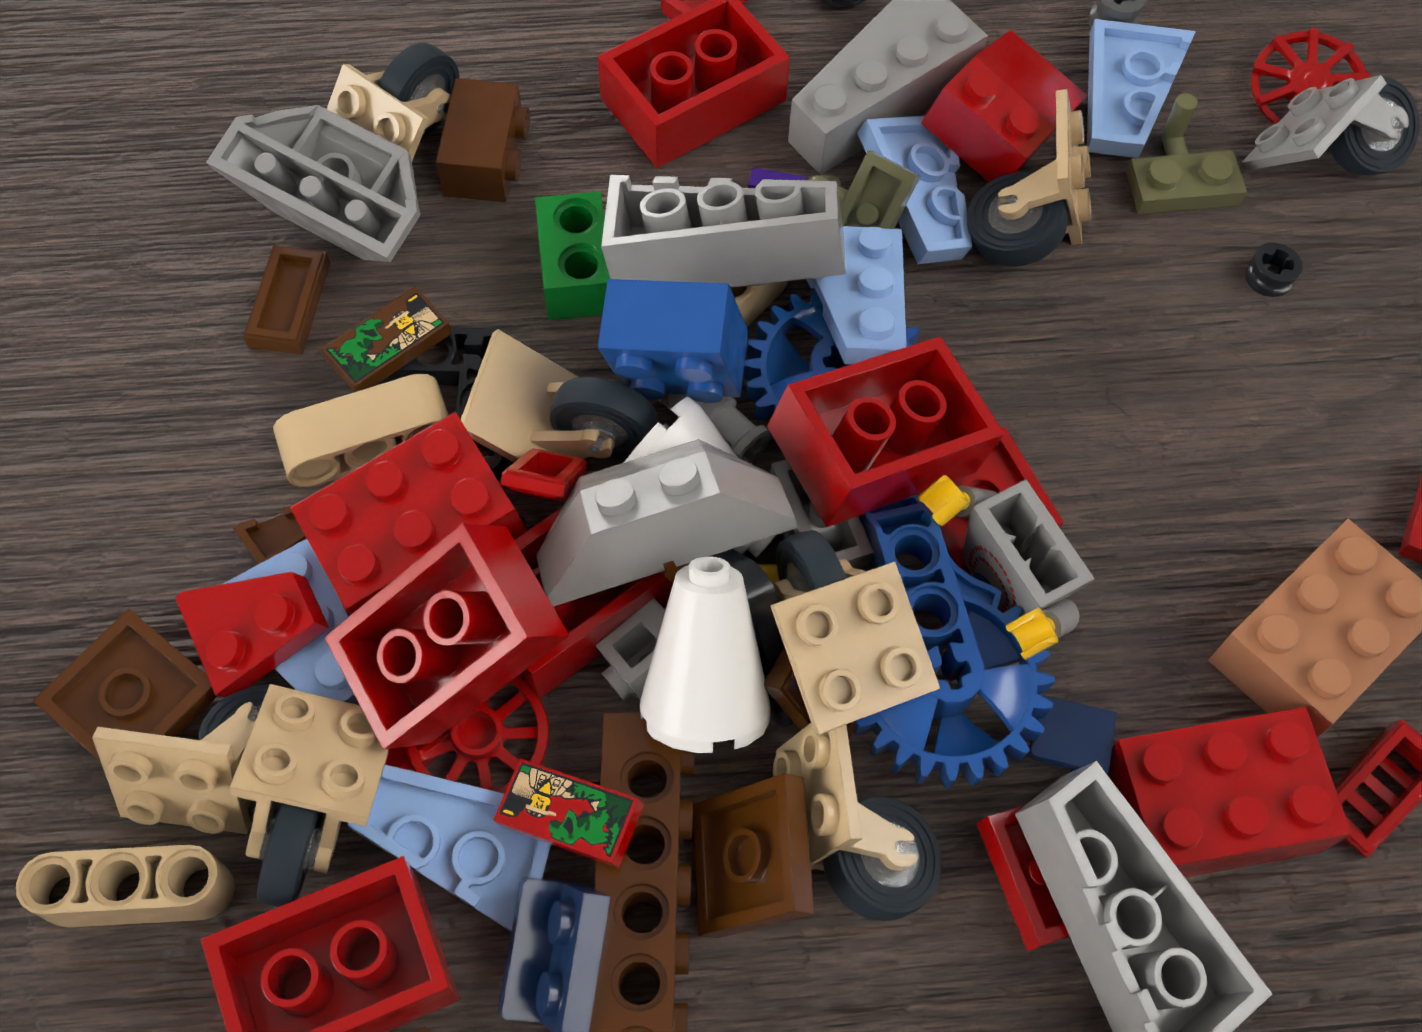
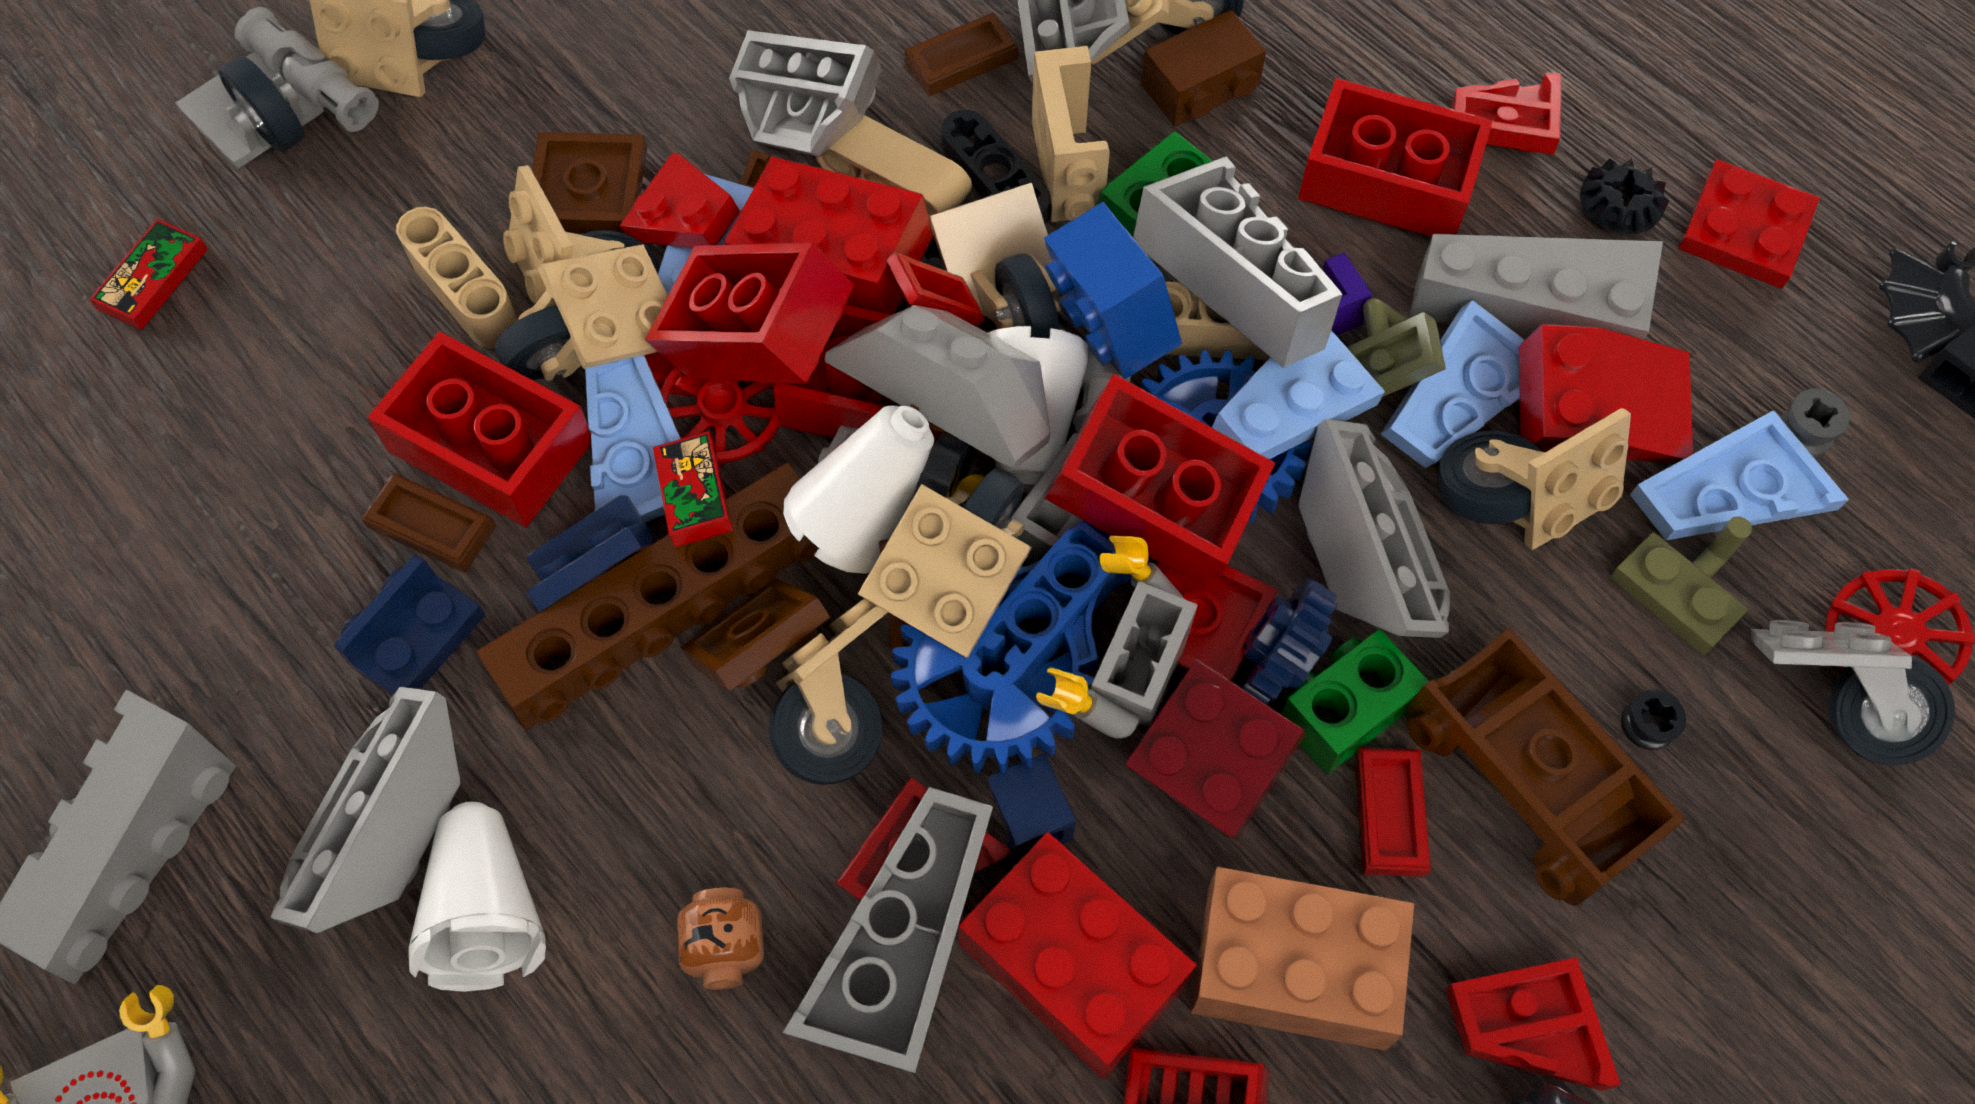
camera: 55 degrees right, 0 degrees up
tile [321,286,452,392] -> none
none -> light grey wedge [729,30,882,157]
none -> tan panel [1032,46,1110,222]
none -> dark red brick [1125,659,1306,840]
none -> dark blue gear [1237,578,1337,705]
none -> green brick [1281,629,1429,775]
none -> light grey wedge [1298,419,1450,638]
none -> red tile [1354,748,1431,876]
none -> reddish brown piece [1406,628,1686,906]

